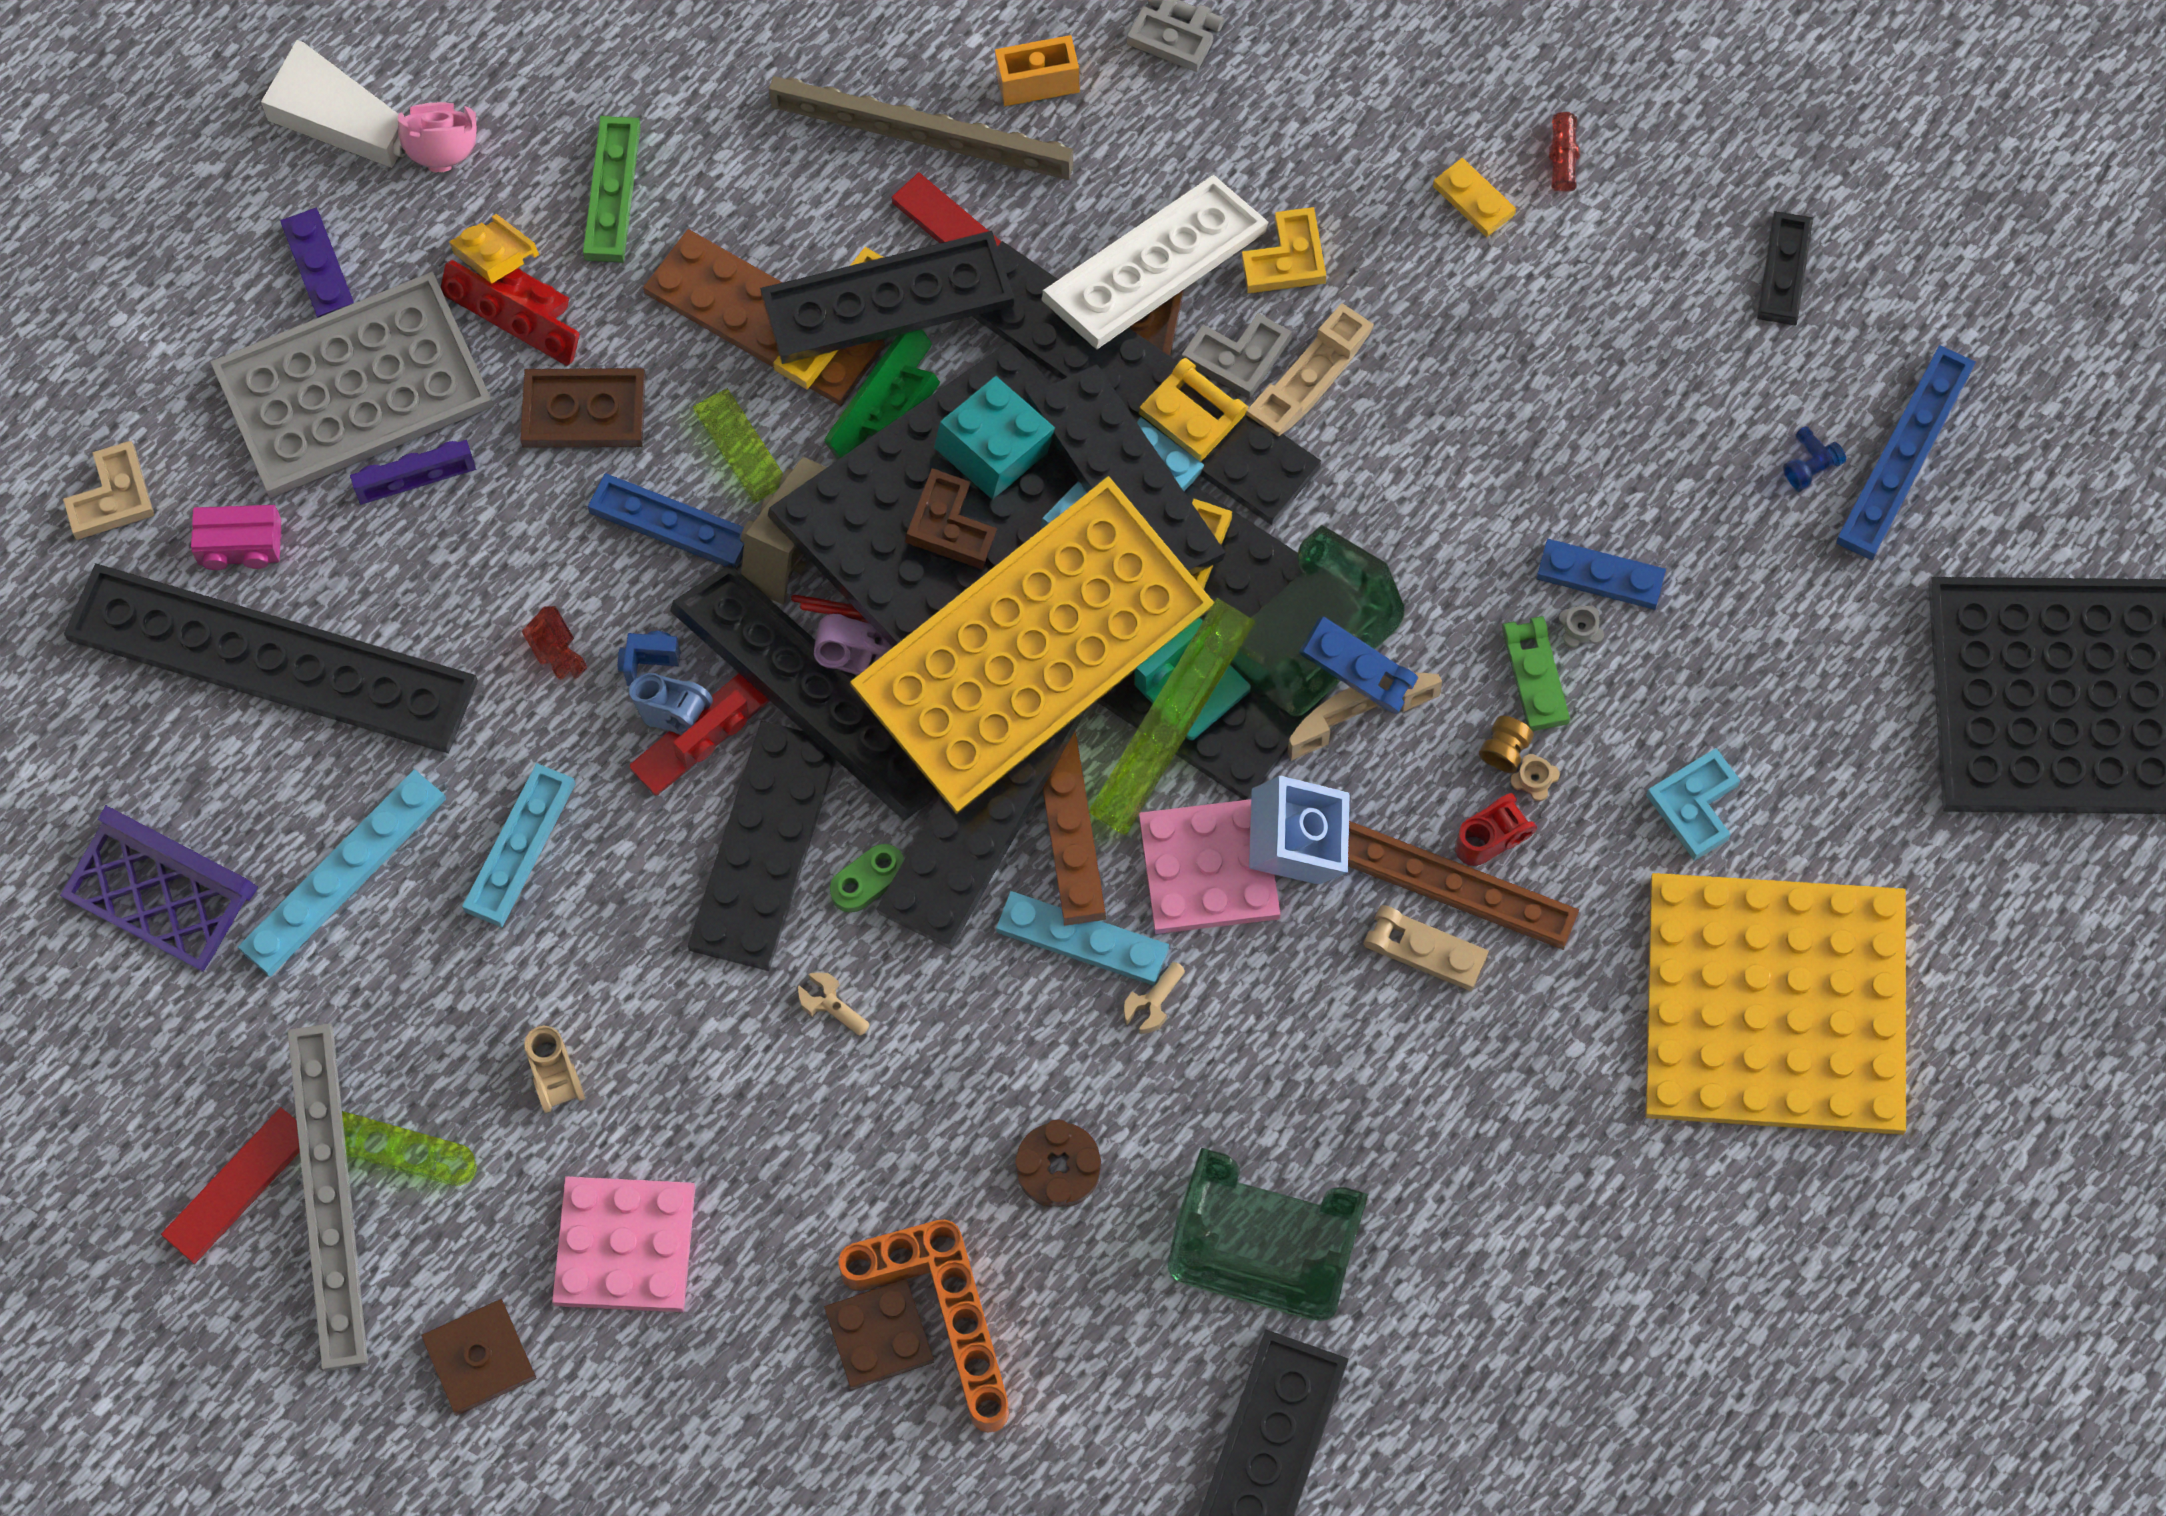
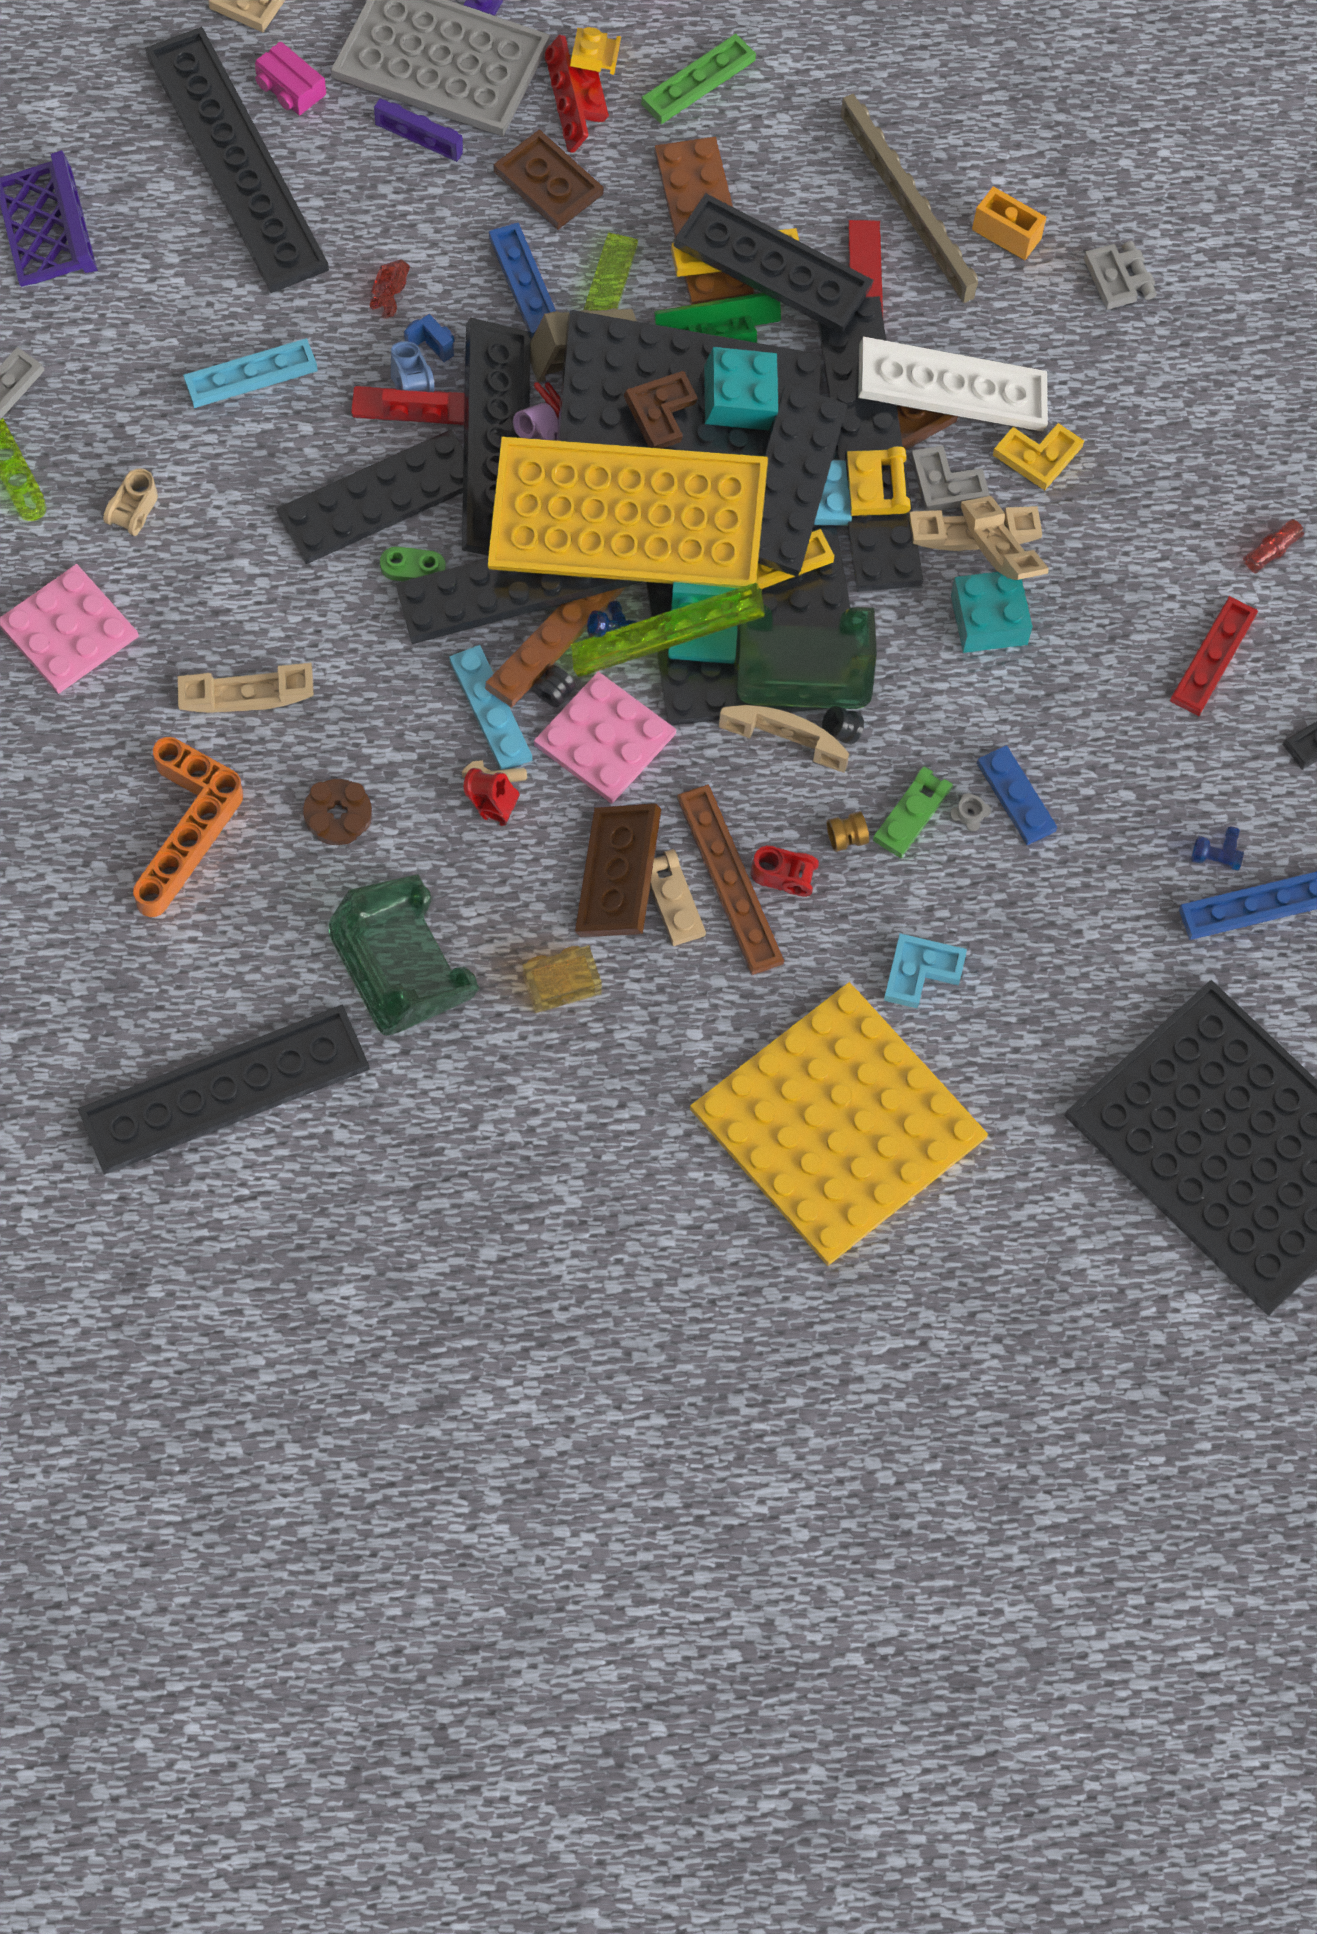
camera: 40 degrees right, 0 degrees up
medium azure plate [238,769,446,977] -> none
tan bar [798,973,869,1036] -> none
reddish brown plate [824,1279,934,1391] -> none
light blue brick [1249,776,1349,884] -> none
blue plate [1298,616,1418,714] -> none
yellow plate [1433,158,1516,237] -> none
tan plate [1510,754,1560,801] -> none
none -> tan slope [178,663,314,713]
none -> red piece [463,768,520,826]
none -> clear yellow brick [522,945,602,1013]
none -> black wheel [533,665,576,708]
none -> reddish brown plate [575,803,662,937]
none -> piece [587,601,639,640]
none -> black wheel [822,706,864,745]
none -> teal brick [951,572,1033,653]
none -> tan slope [961,496,1049,580]
none -> red tile [1170,596,1259,716]

